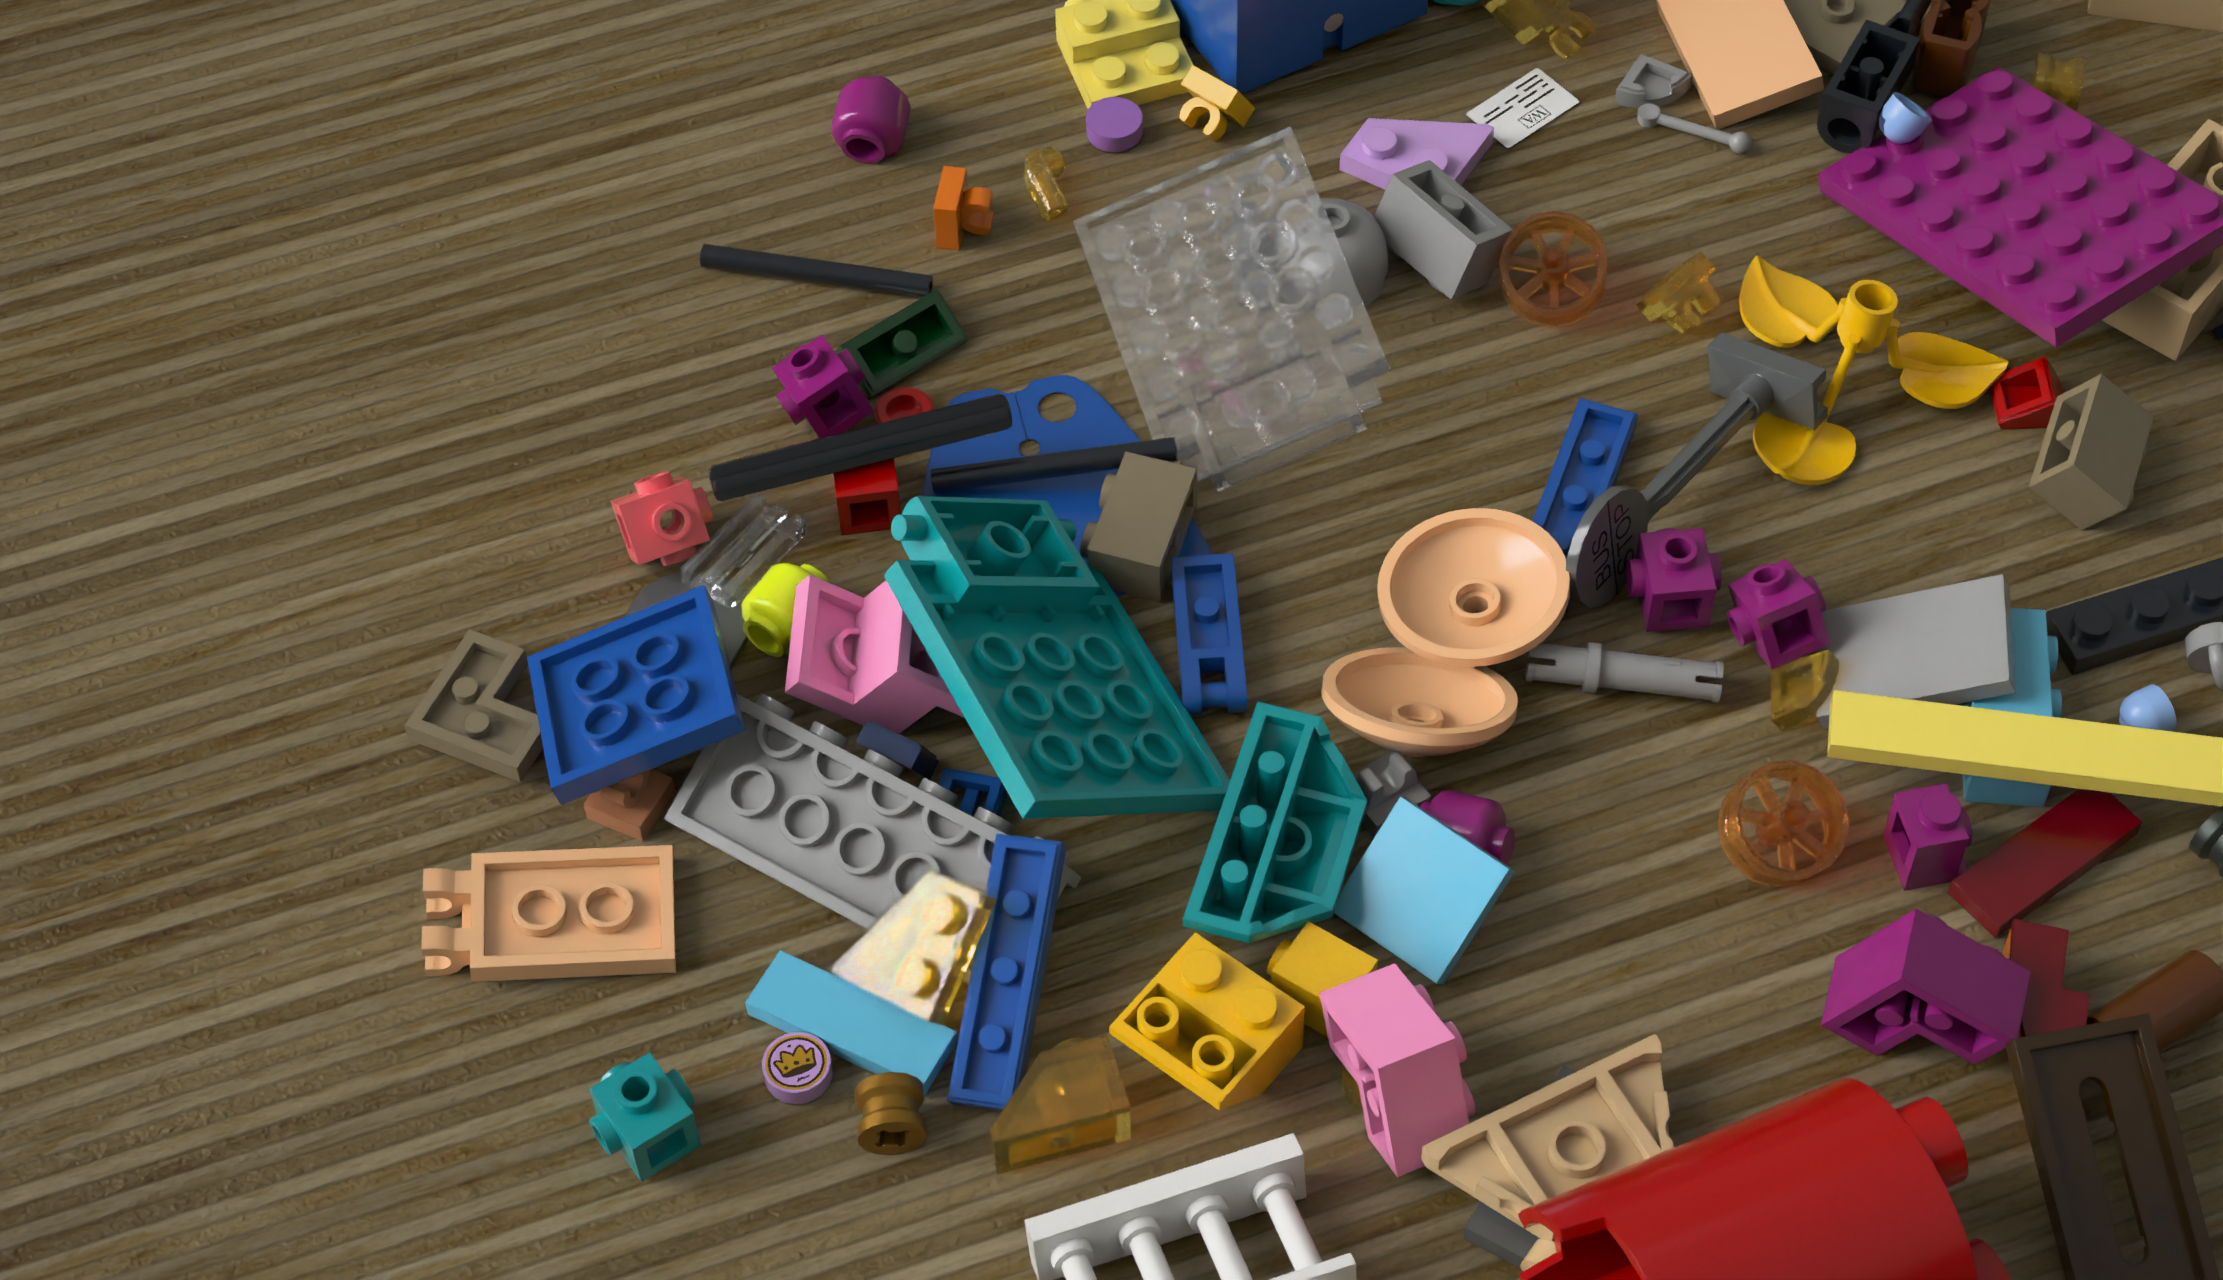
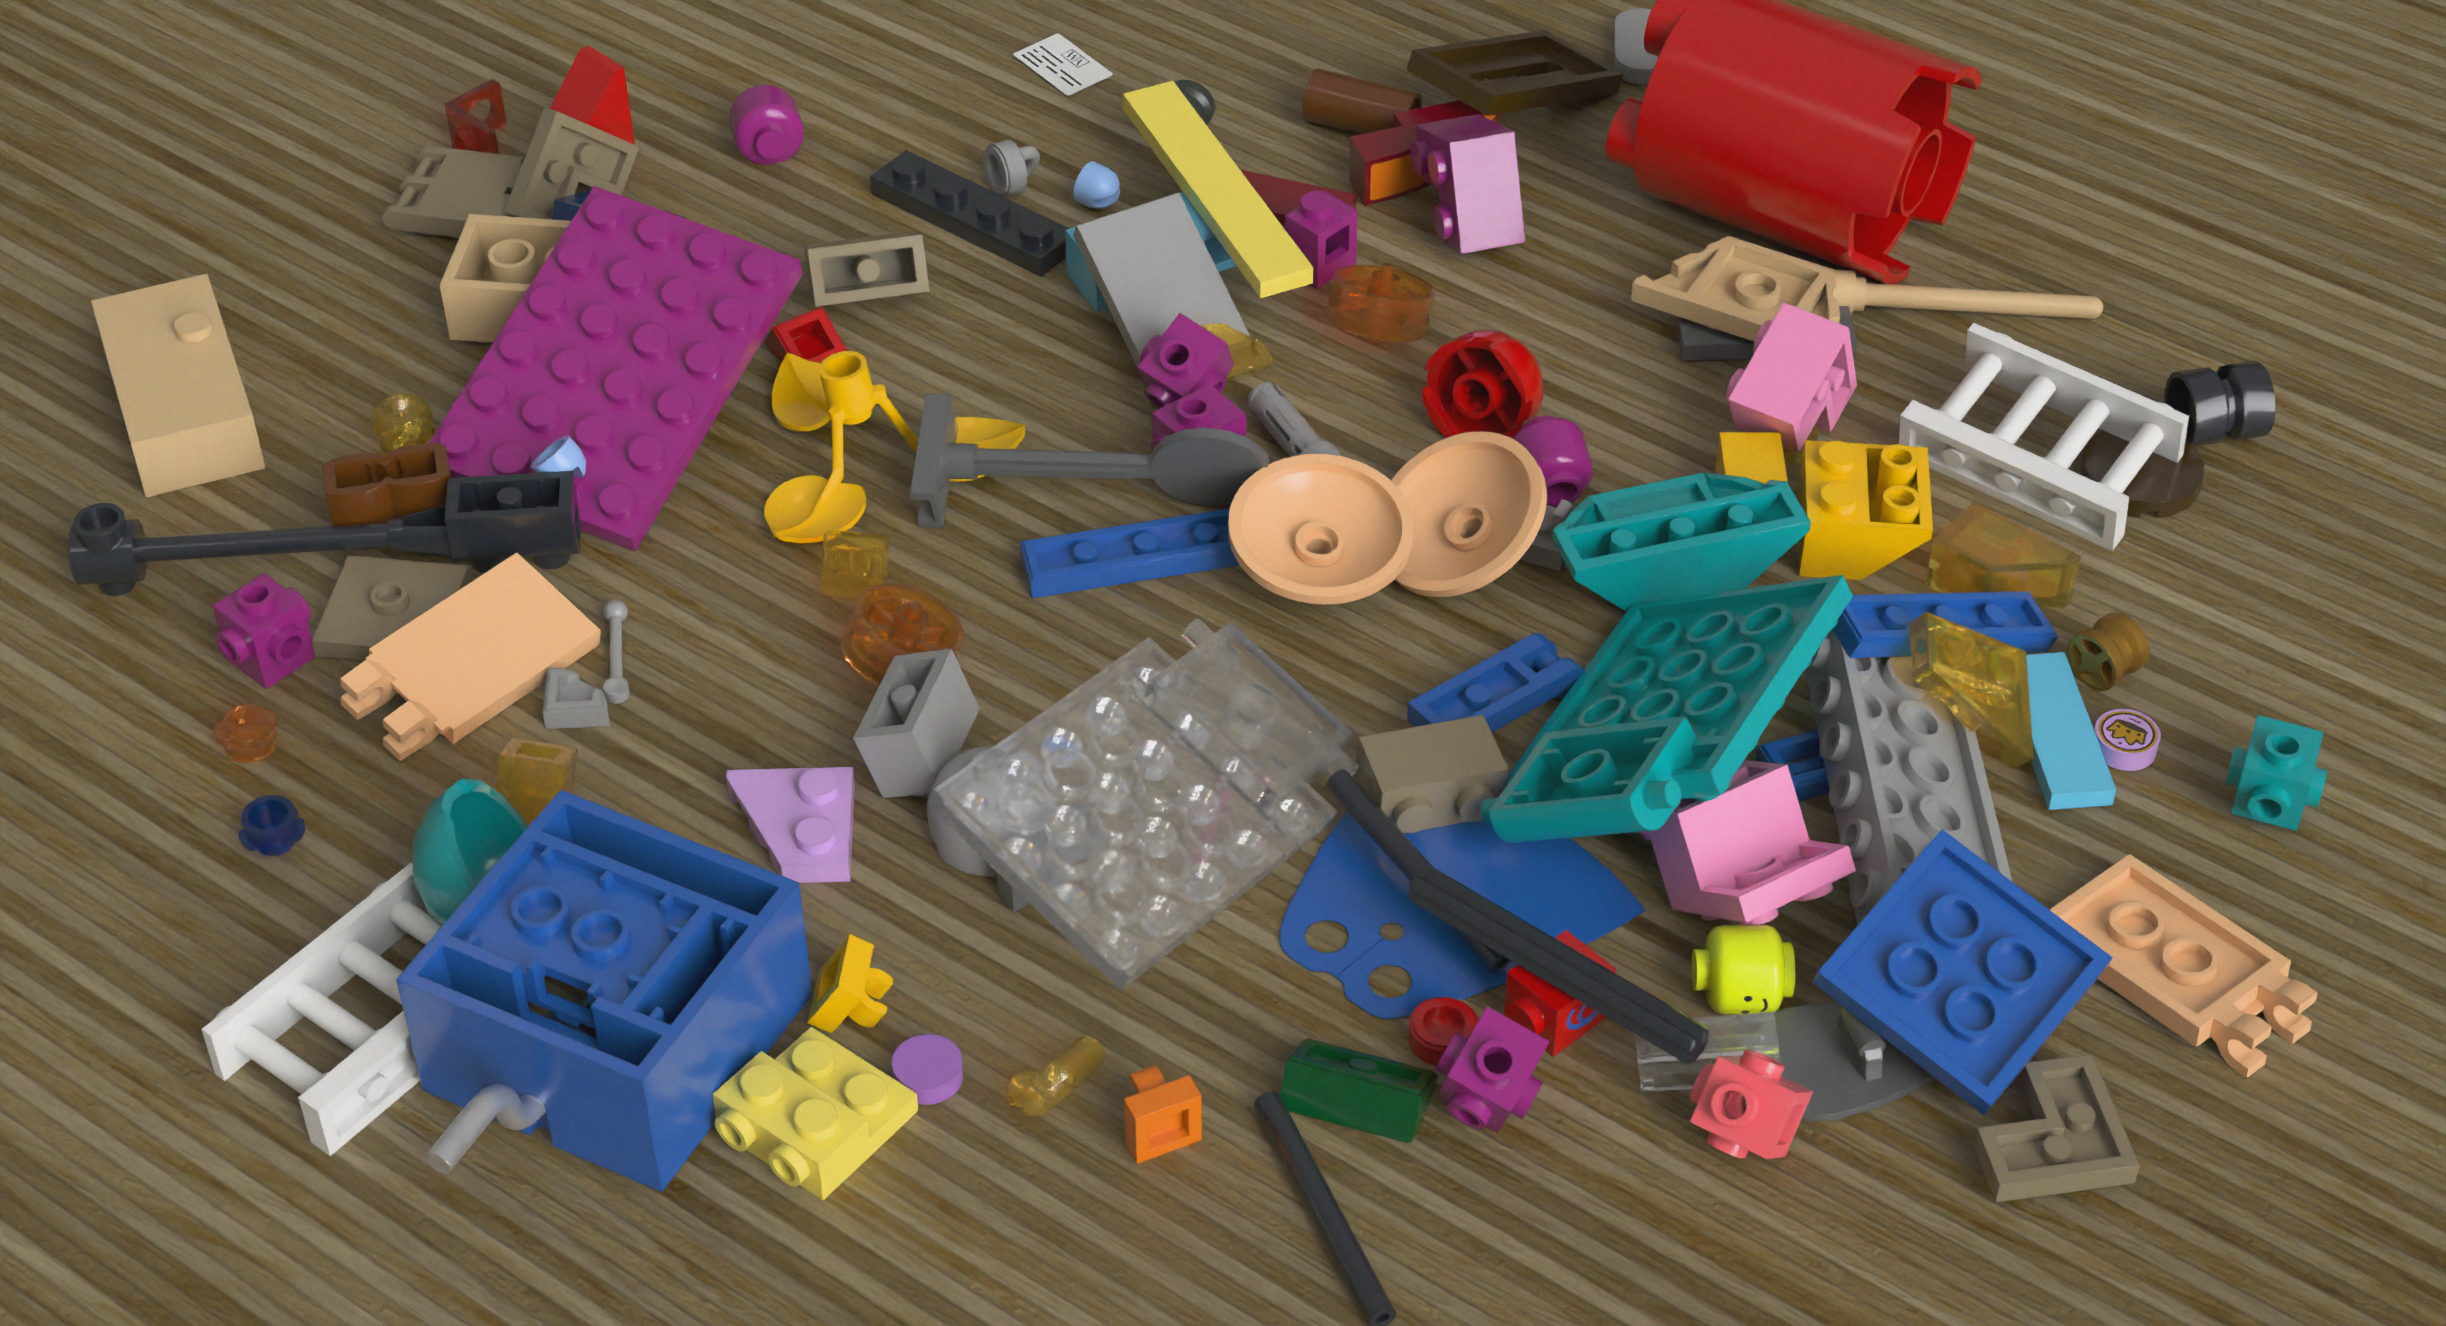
camera: 125 degrees left, 10 degrees down
magenta head [831,76,911,163] -> none
dark blue tile [855,721,939,780] -> none
medium azure tile [1334,796,1515,985] -> none
white sticker [1466,68,1579,148] -> none
none -> red cylinder [1422,329,1543,438]

